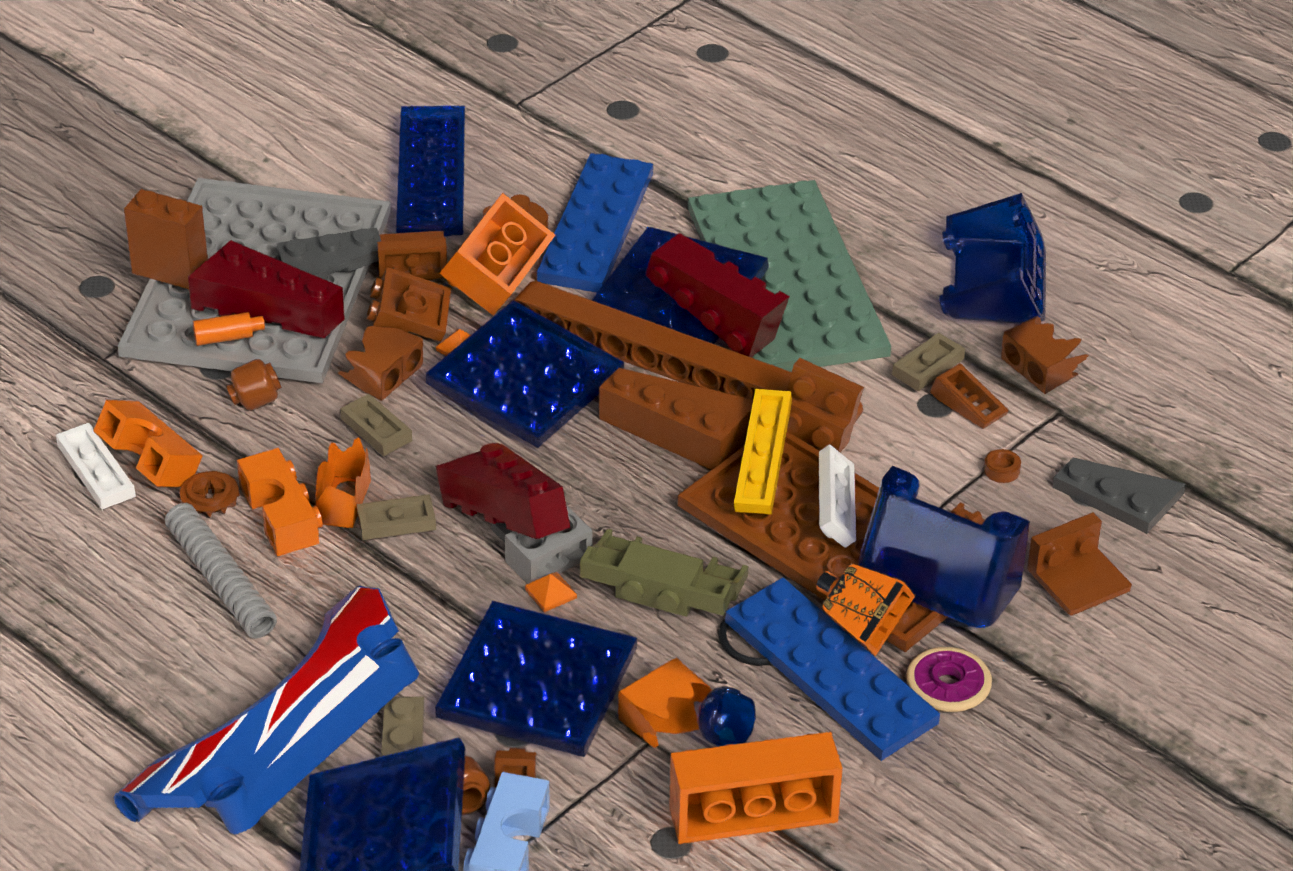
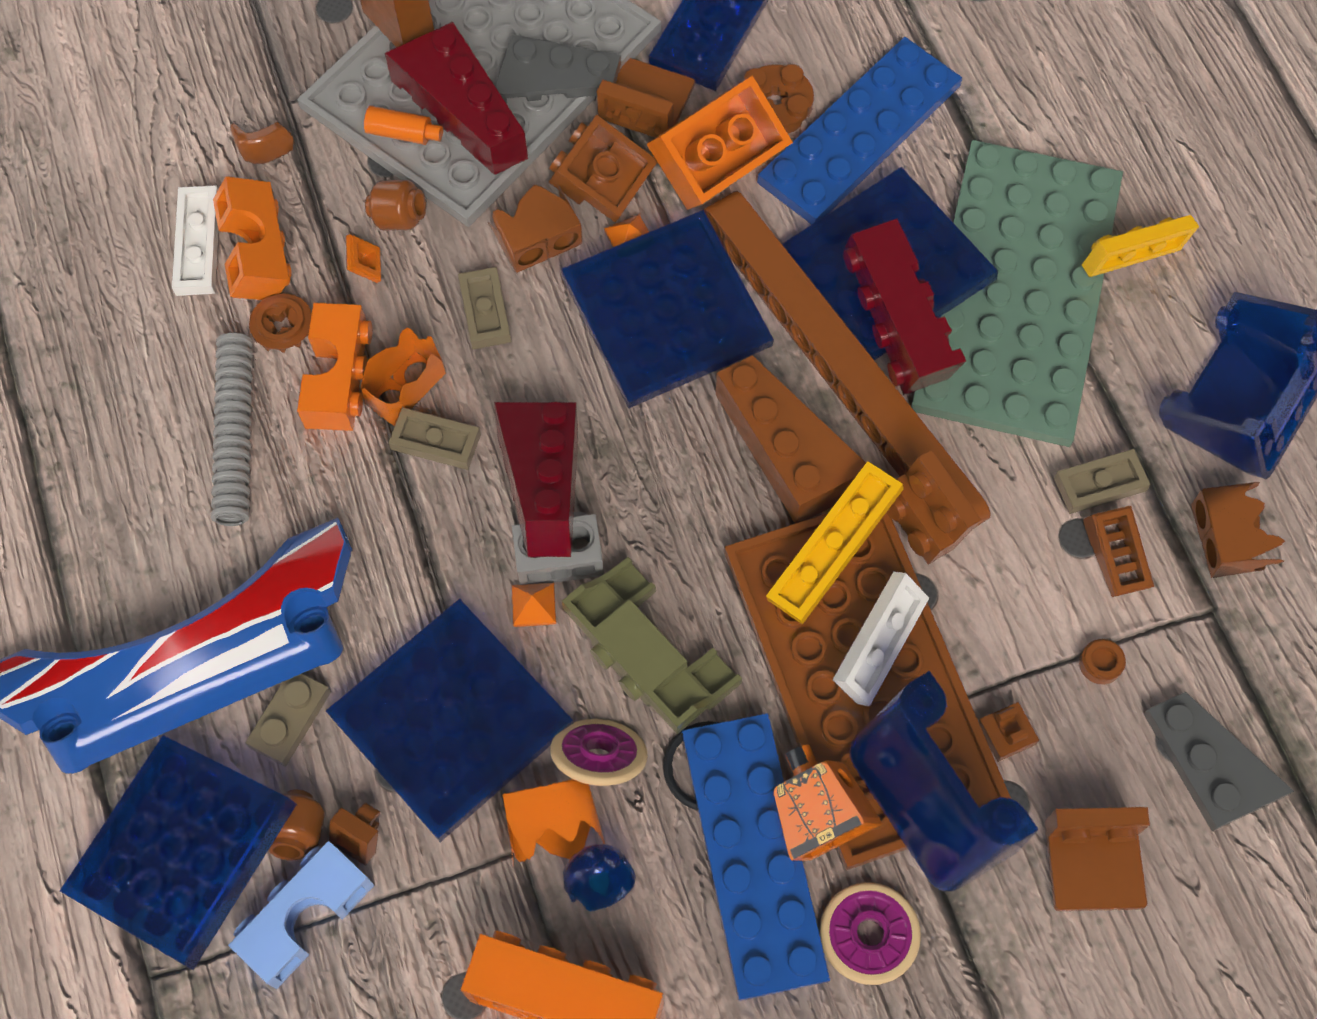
camera: 30 degrees right, 25 degrees up
none -> dark orange hair [230,122,294,164]
none -> orange slope [346,234,381,283]
none -> wheel [550,719,648,786]
none -> yellow plate [1082,215,1199,277]

